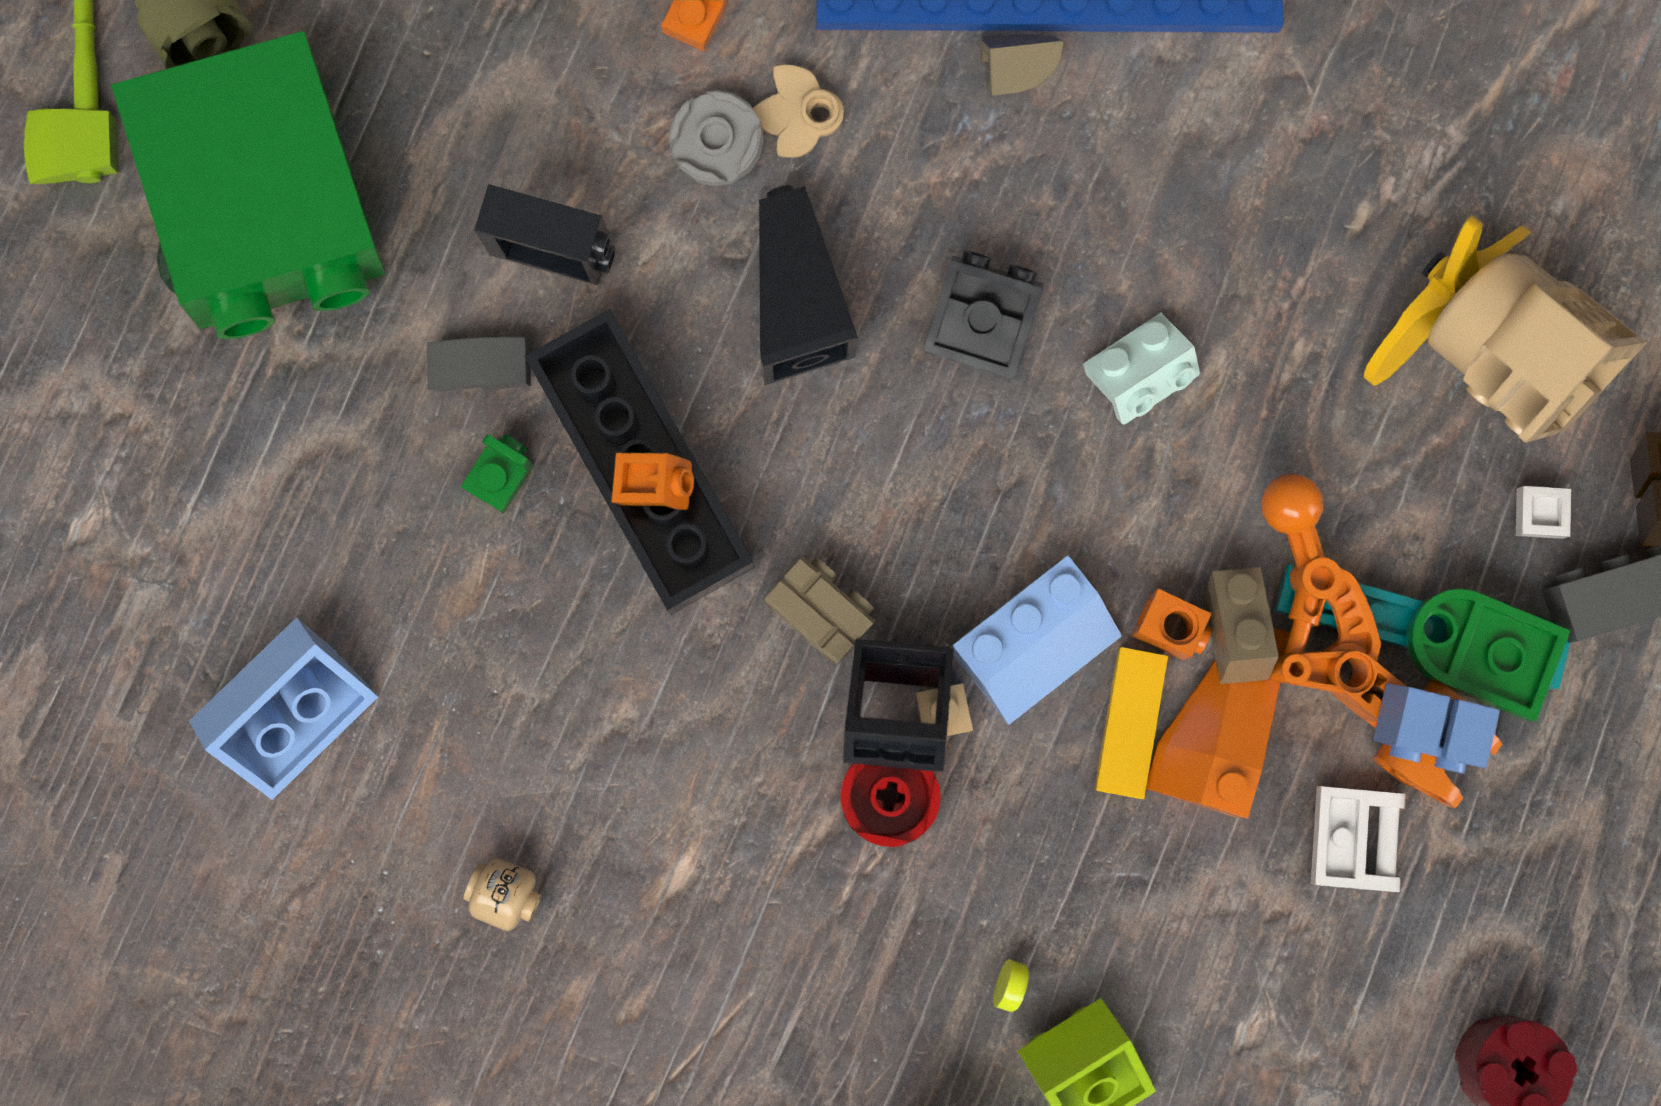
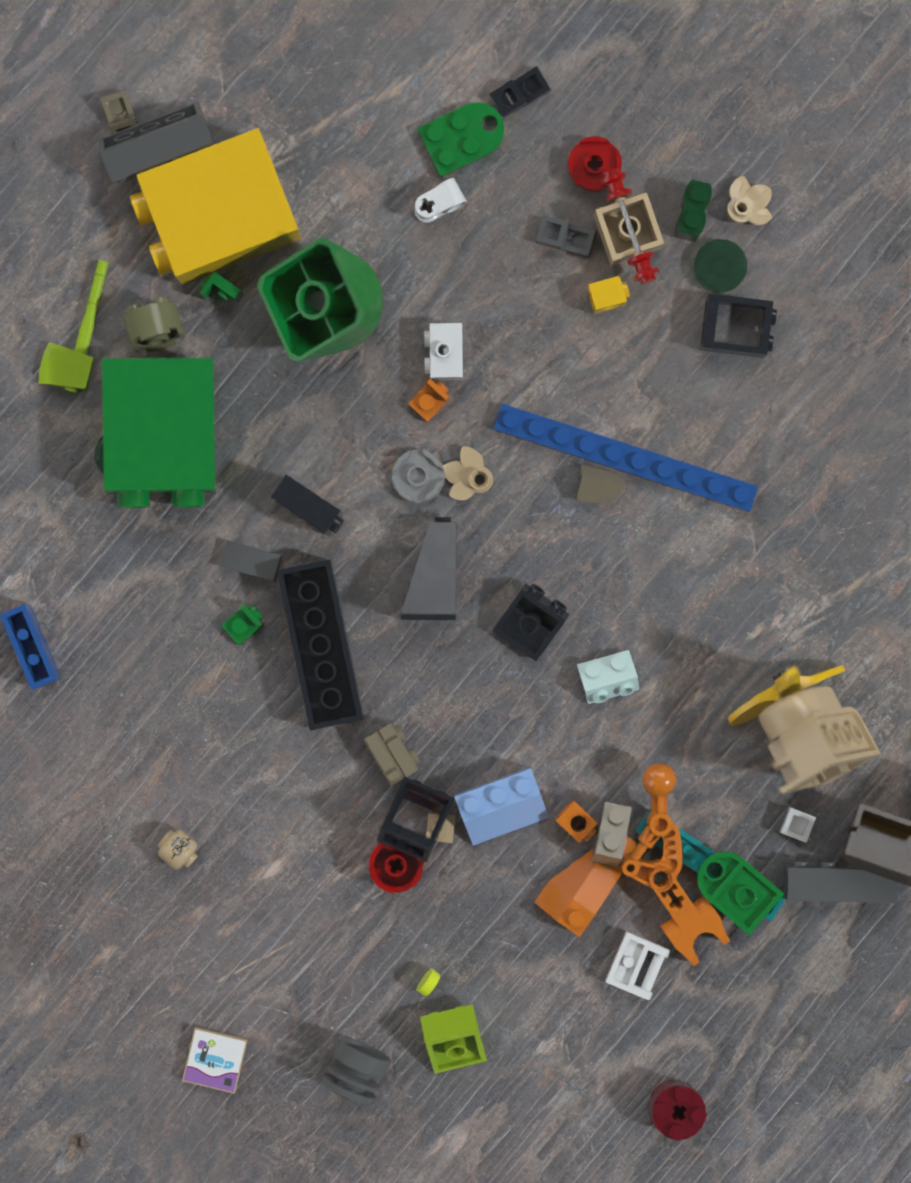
camera: 25 degrees right, 5 degrees up
light blue slope [189,617,378,800] -> none
orange bracket [612,453,694,510] -> none
yellow tile [1094,647,1168,800] -> none
medium blue piece [1373,683,1500,774] -> none
none -> blue brick [0,604,62,690]

